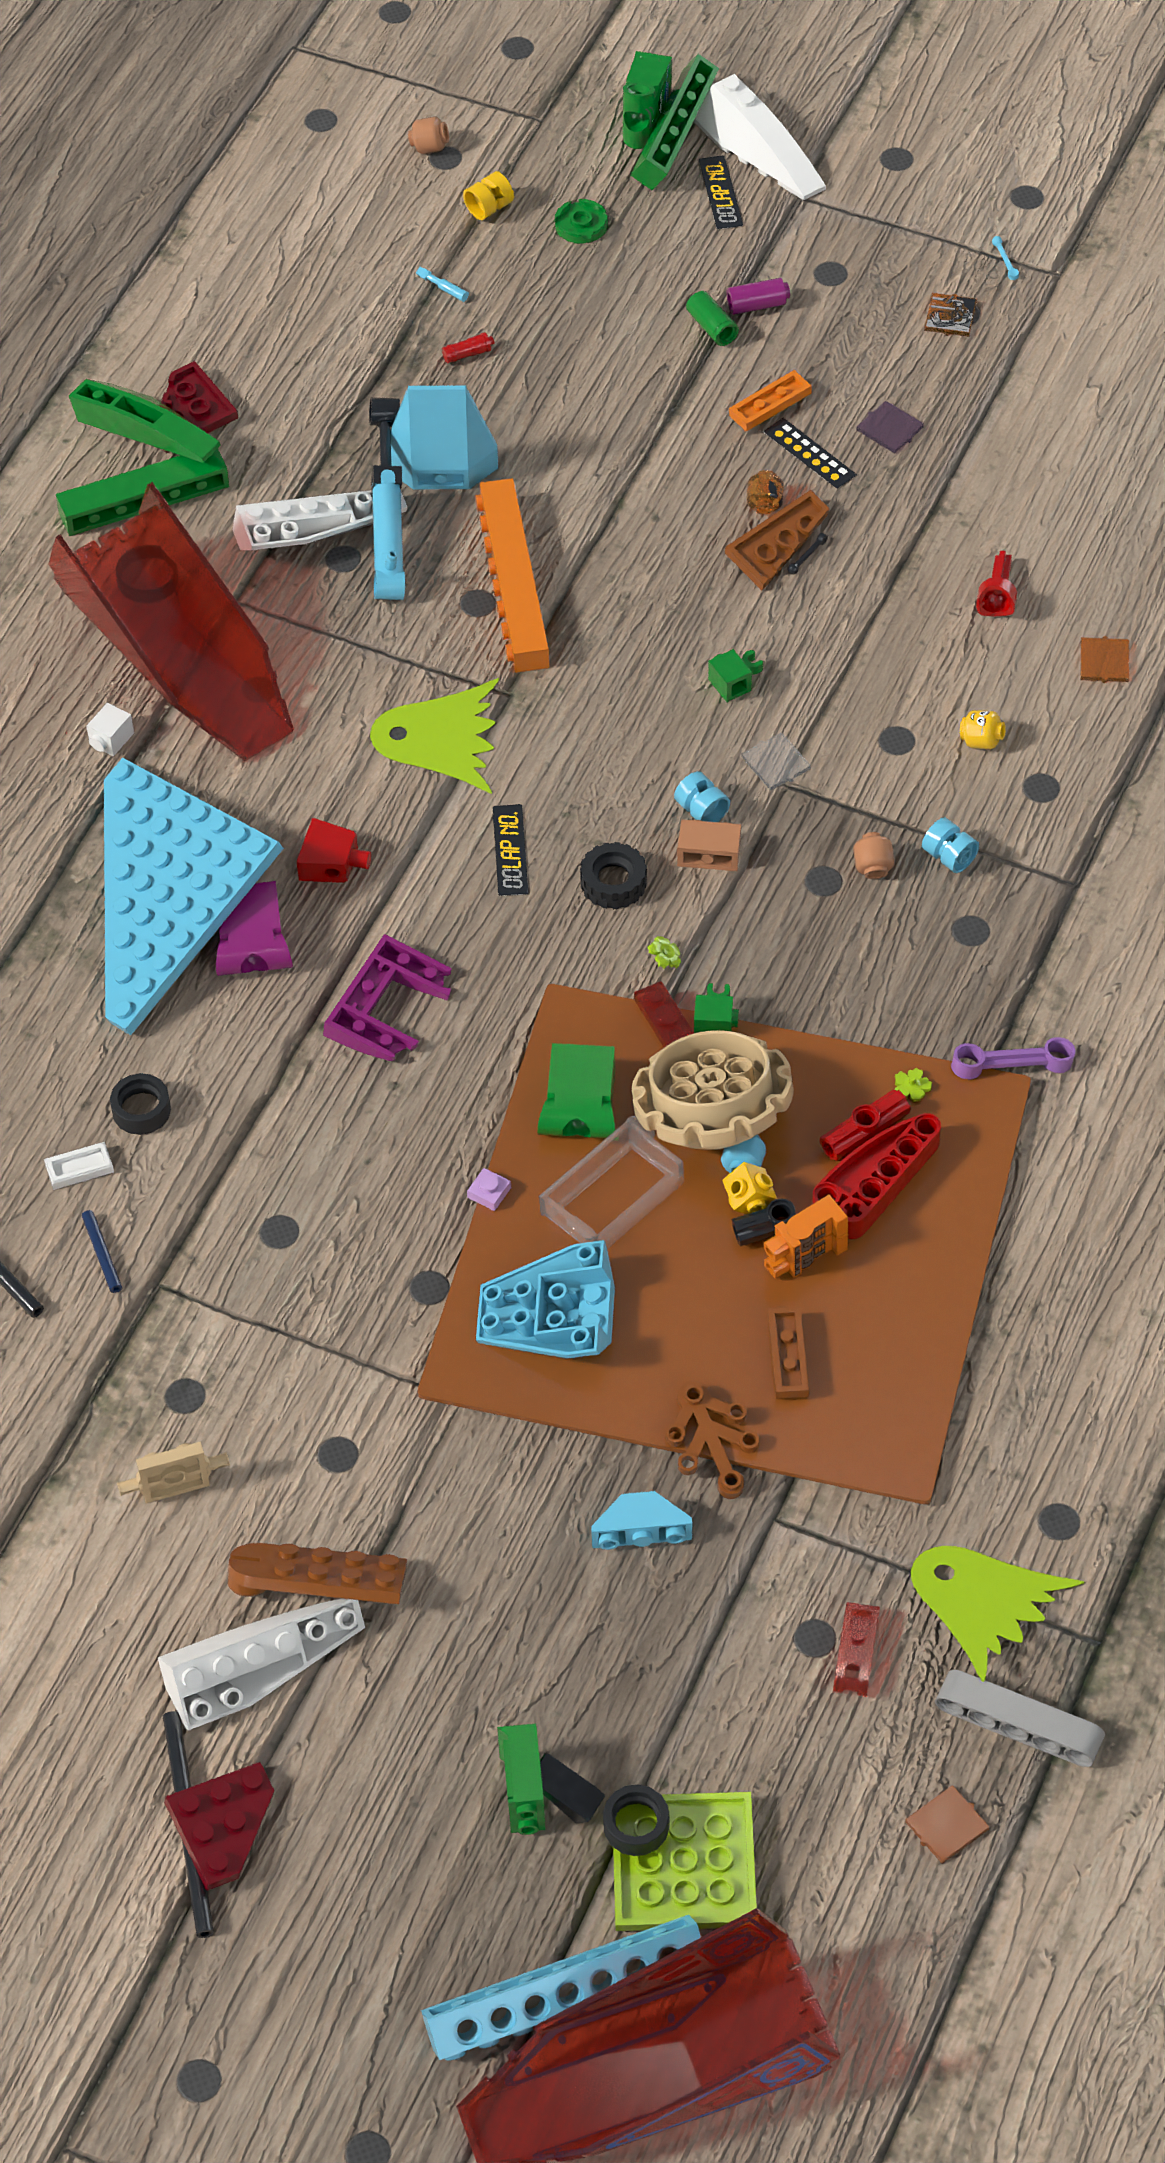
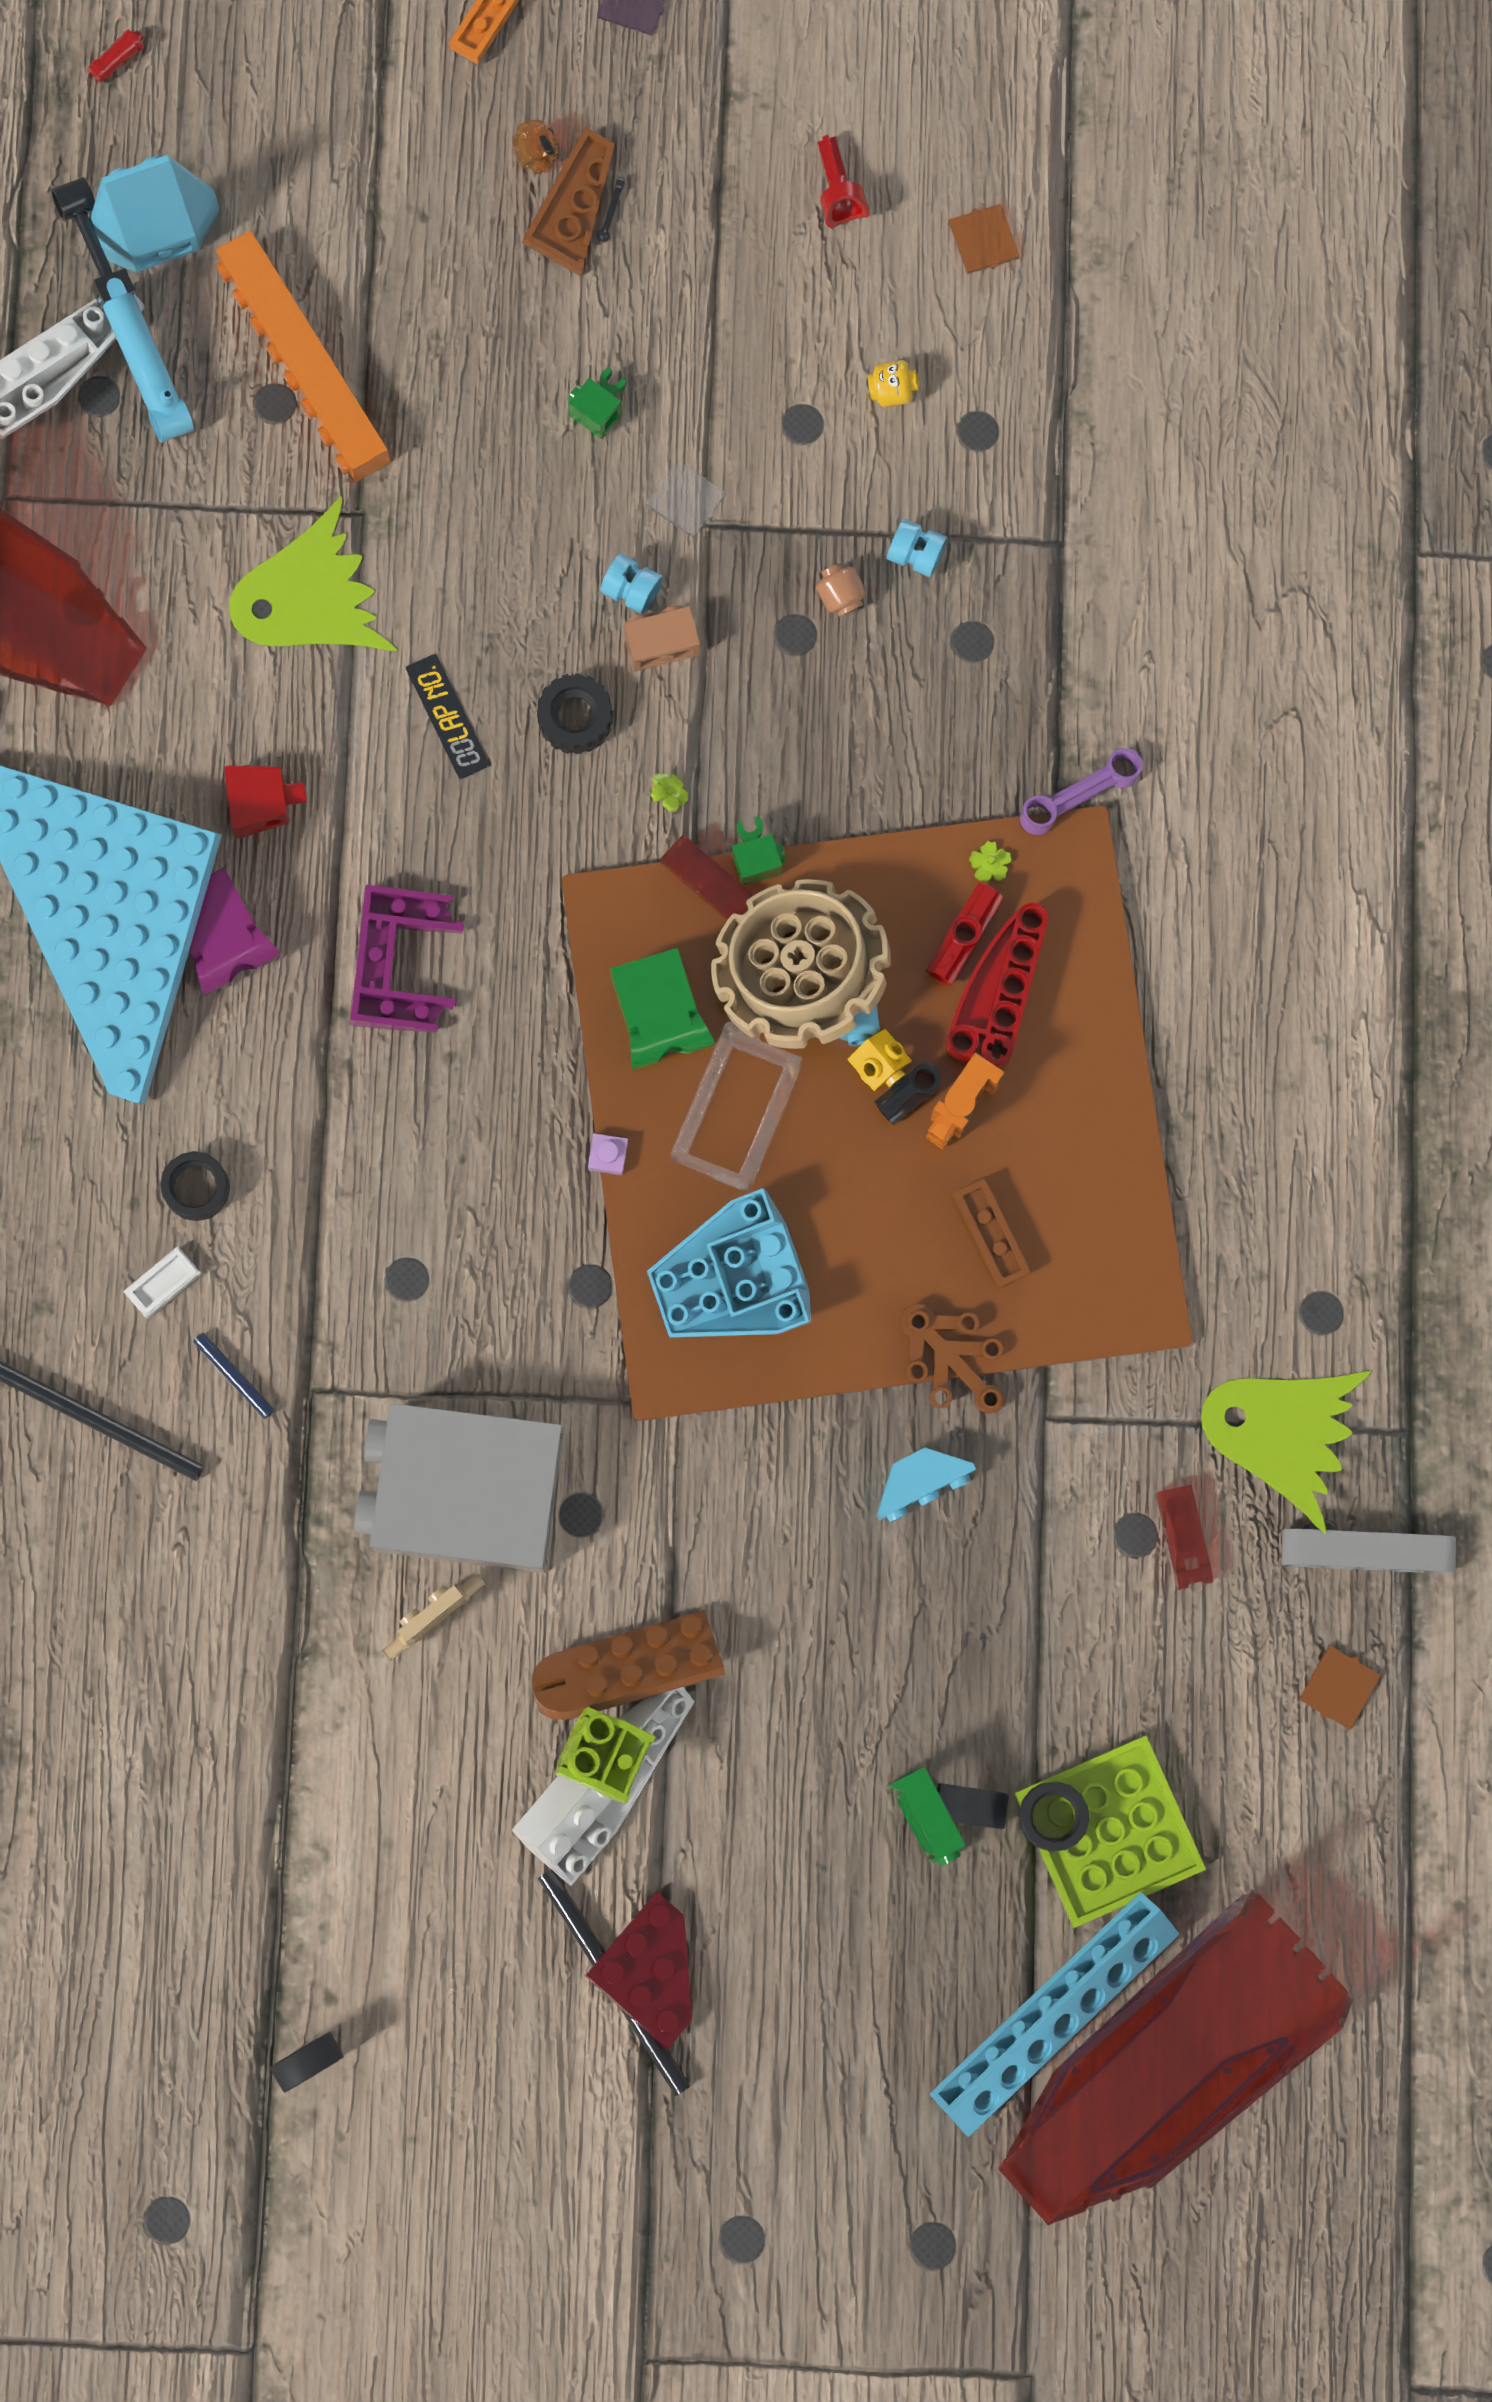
camera: 30 degrees left, 25 degrees up
black sticker [763,418,857,489] -> none
none -> light grey brick [354,1403,564,1573]
none -> lime slope [555,1707,656,1804]

